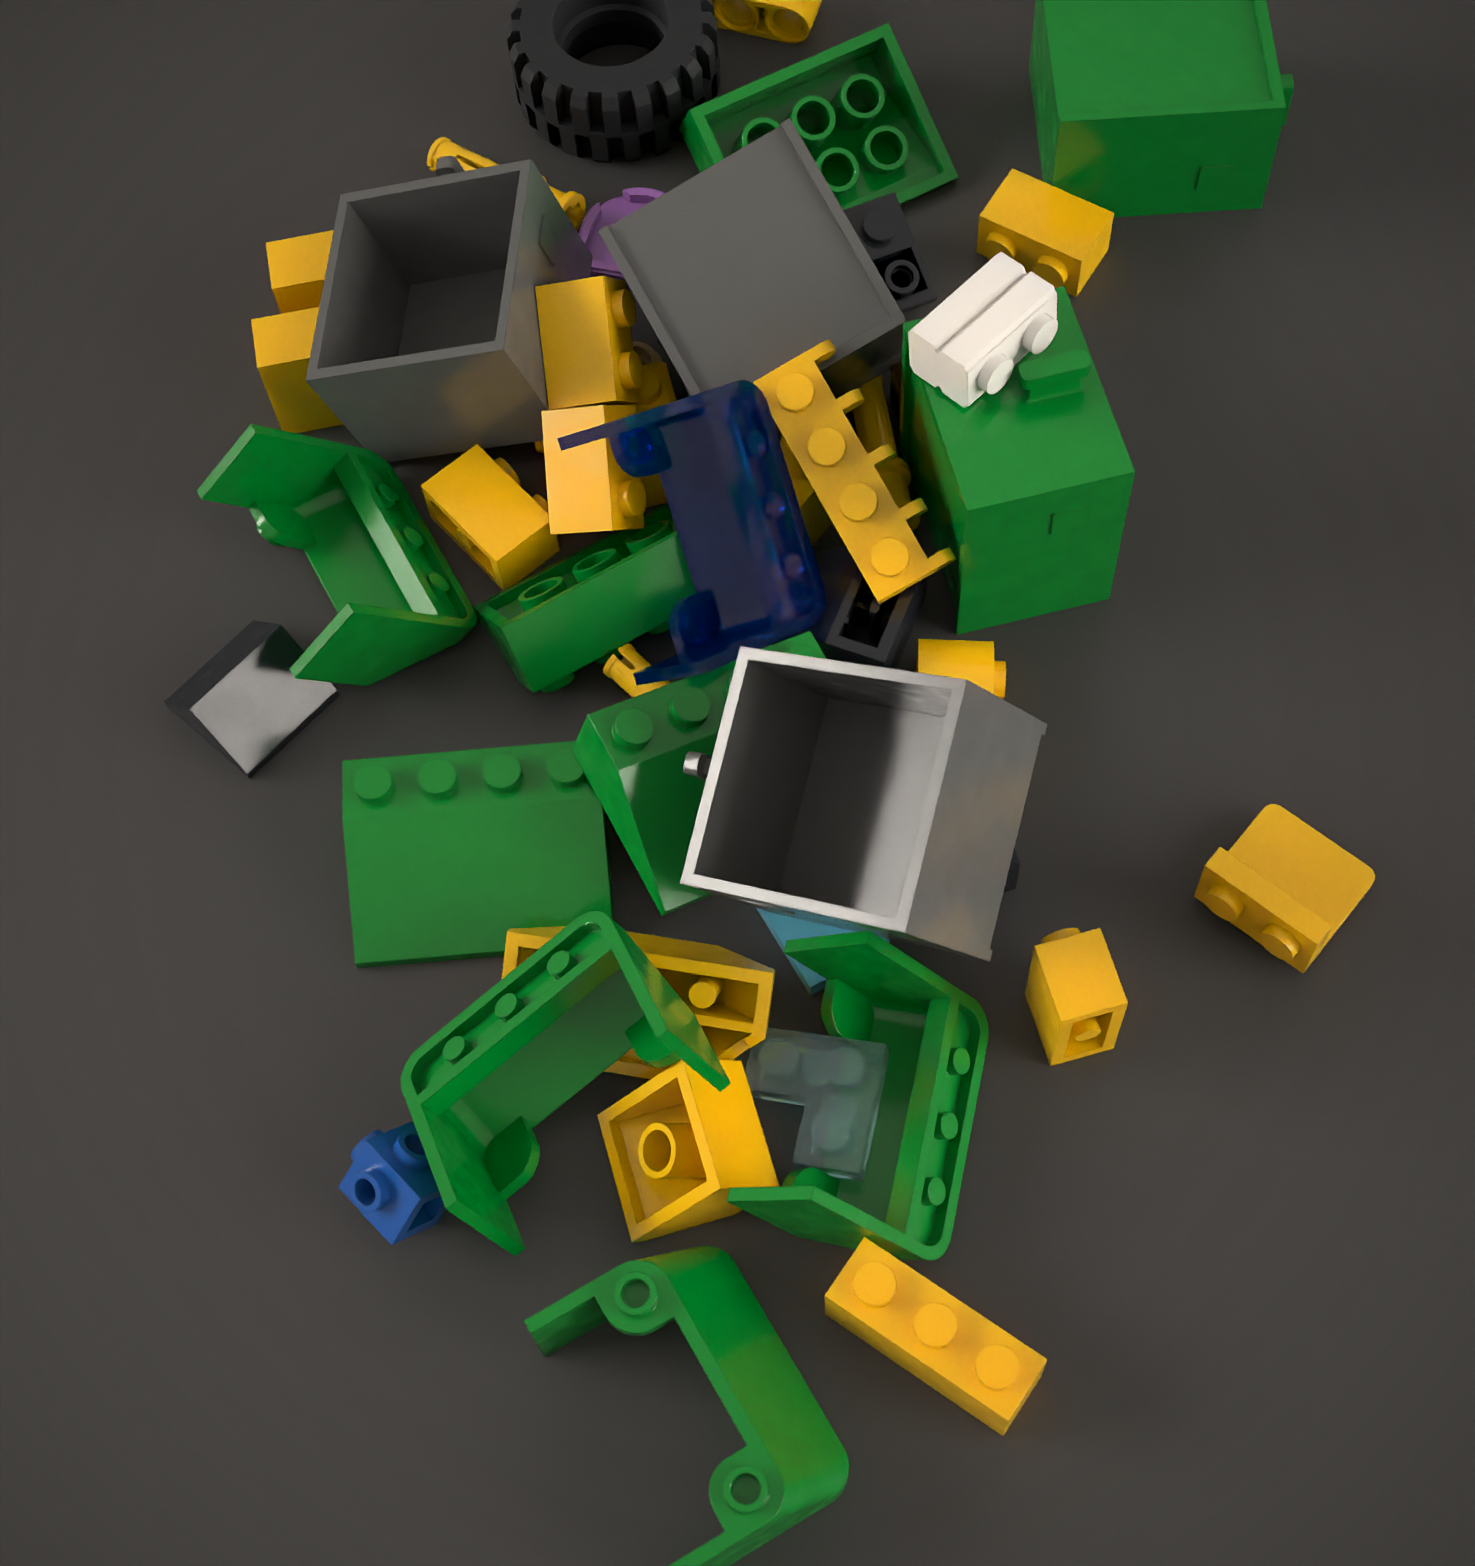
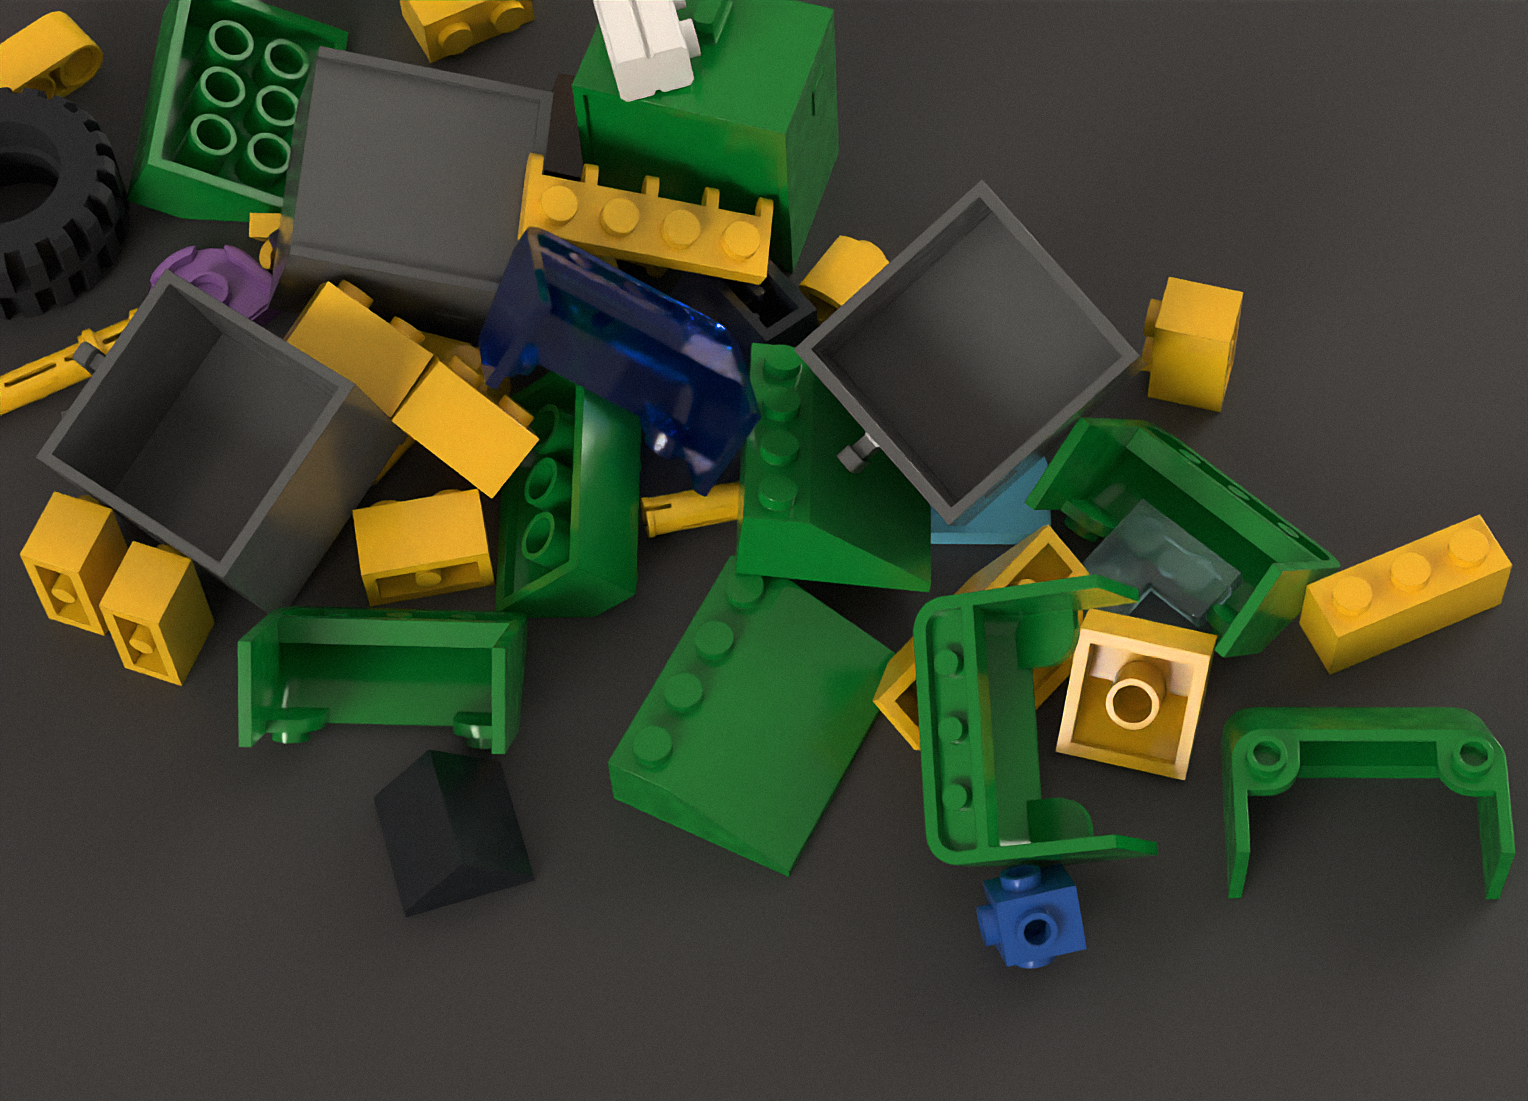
camera: 60 degrees left, 5 degrees down
yellow bracket [1194,804,1375,974] -> none

